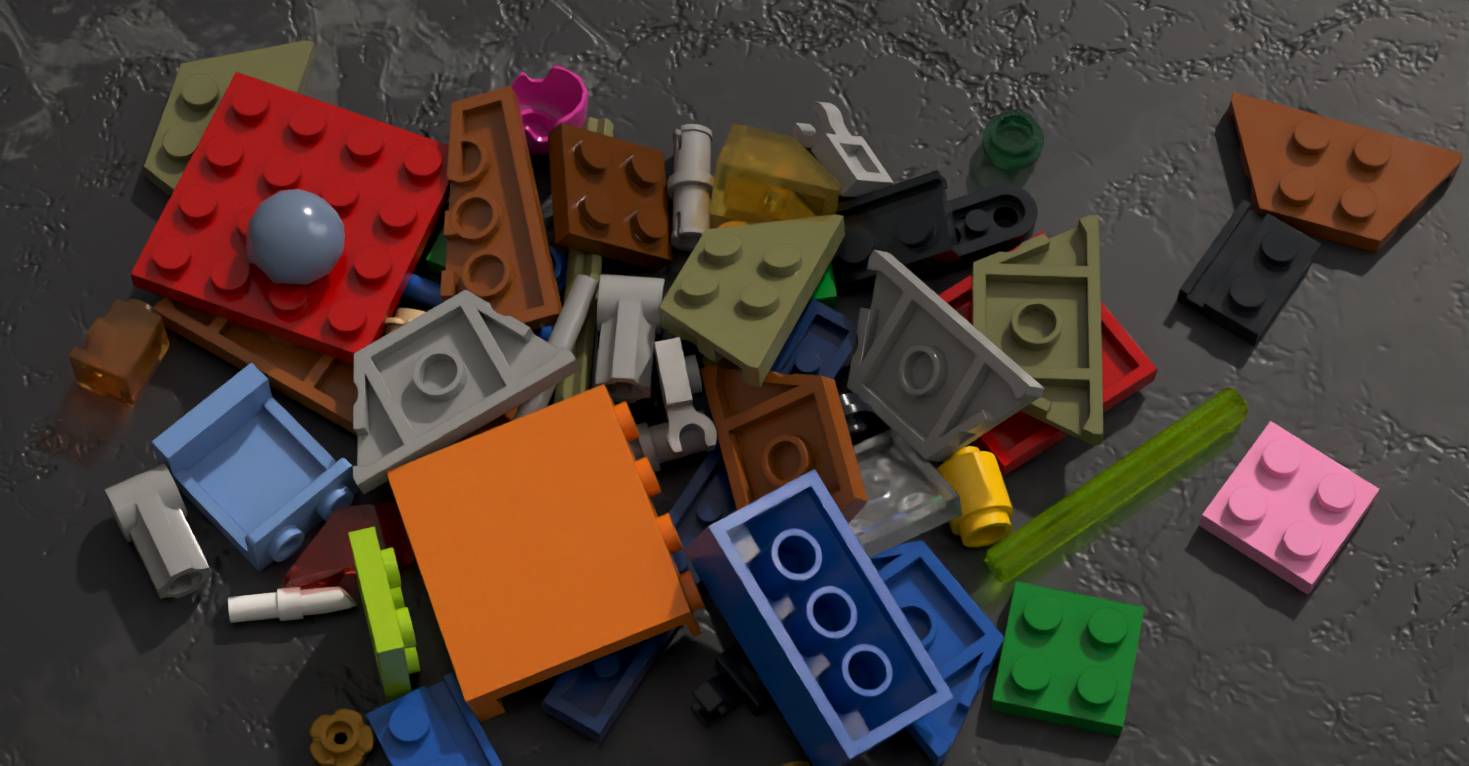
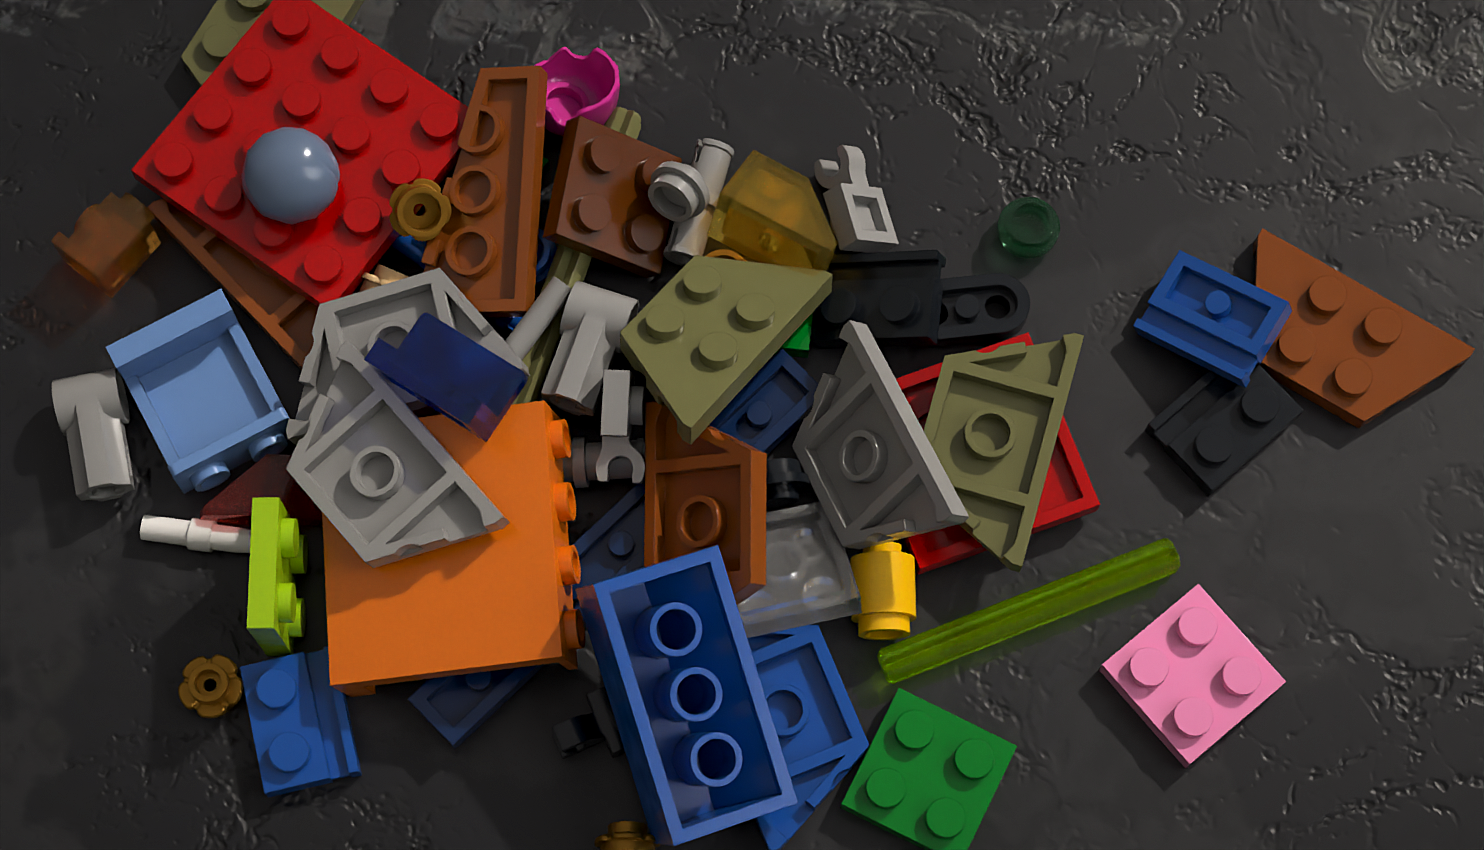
camera: 15 degrees right, 10 degrees up
none -> light grey wing [286,340,510,568]
none -> clear blue panel [364,313,528,442]
none -> pearl gold plate [389,178,451,241]
none -> light grey plate [648,161,710,222]
none -> blue plate [1133,250,1292,388]

